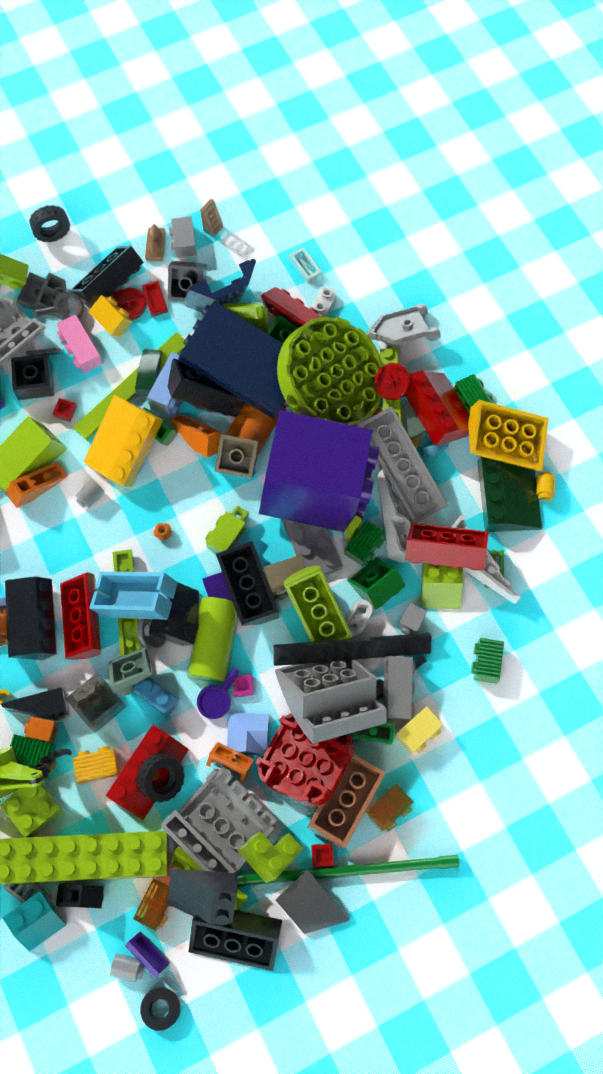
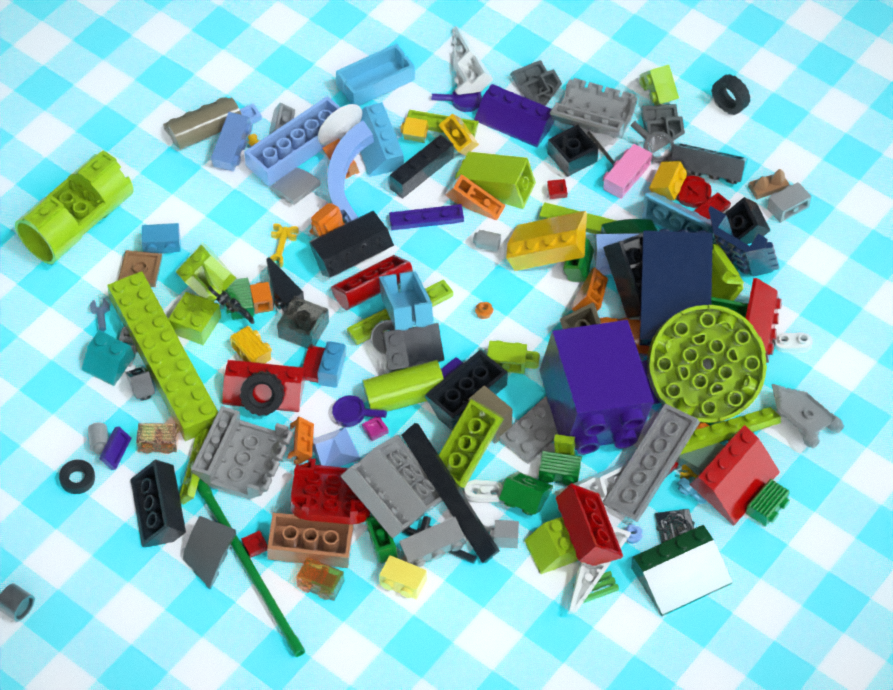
camera: 65 degrees right, 15 degrees down
sand green slope [108,647,153,696] -> none
black slope [167,868,237,926] -> none
medium nougat slope [200,198,223,237] -> none
lime brick [238,831,303,883] -> none
light aqua tile [289,247,322,284] -> none
red tile [374,363,412,401] -> none
yellow slope [468,400,549,471] -> none
green brick [470,637,504,684] -> none
yellow brick [536,472,556,501] -> none
none -> red tile [303,345,325,383]
none -> dark purple tile [389,204,464,231]
none -> light blue plate [624,524,643,544]
none -> medium azure slope [642,192,715,242]
none -> piece [655,509,695,543]

